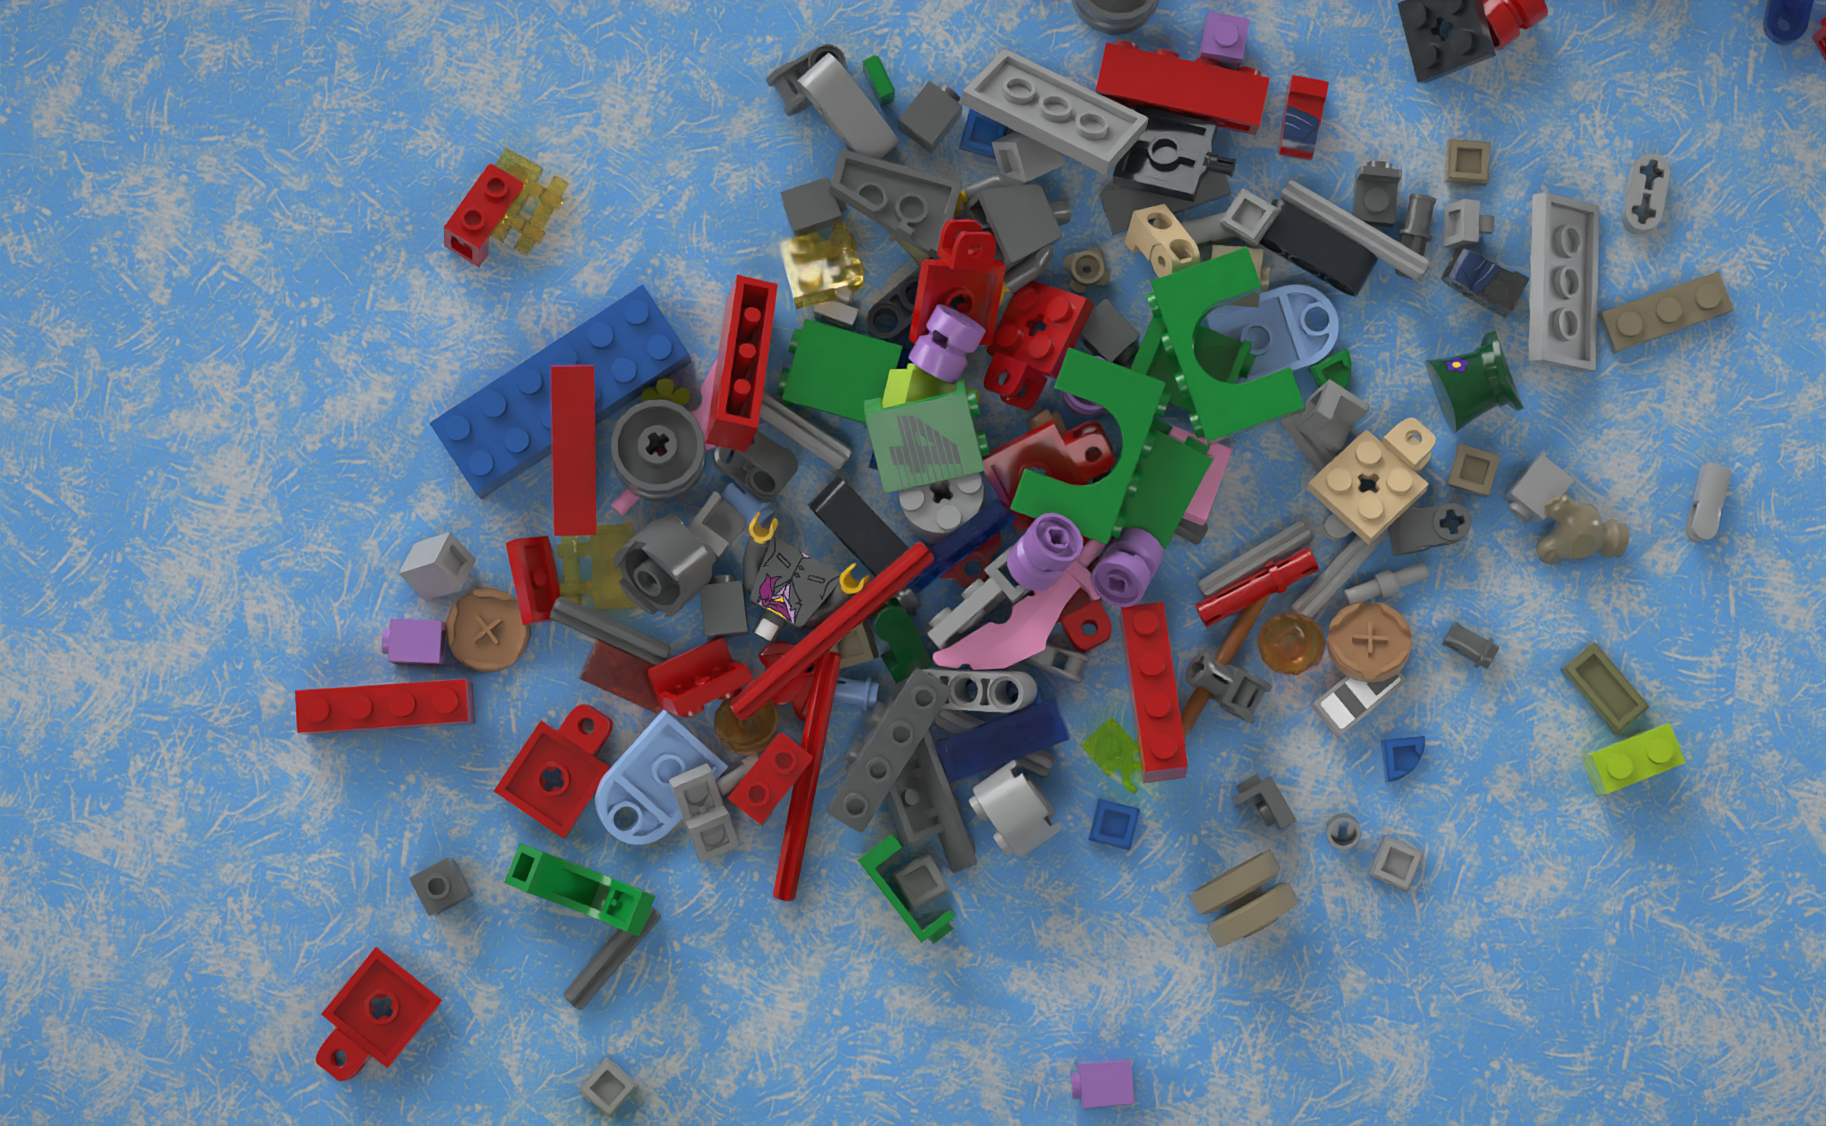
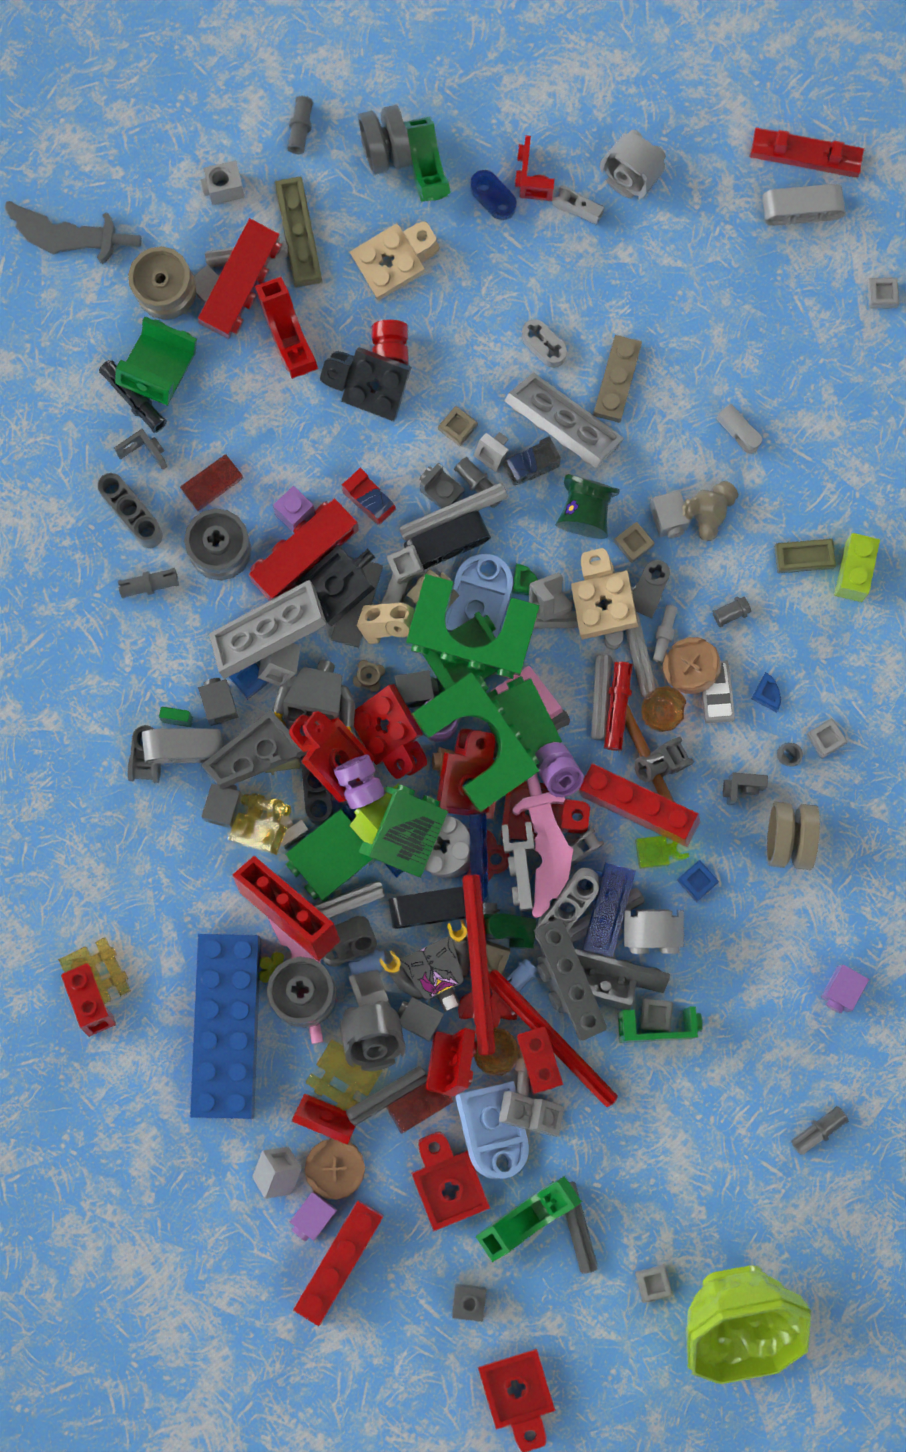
camera: 55 degrees left, 5 degrees down
red tile [550,364,597,536] -> none
medium lavender wheel [1007,513,1083,591] -> none

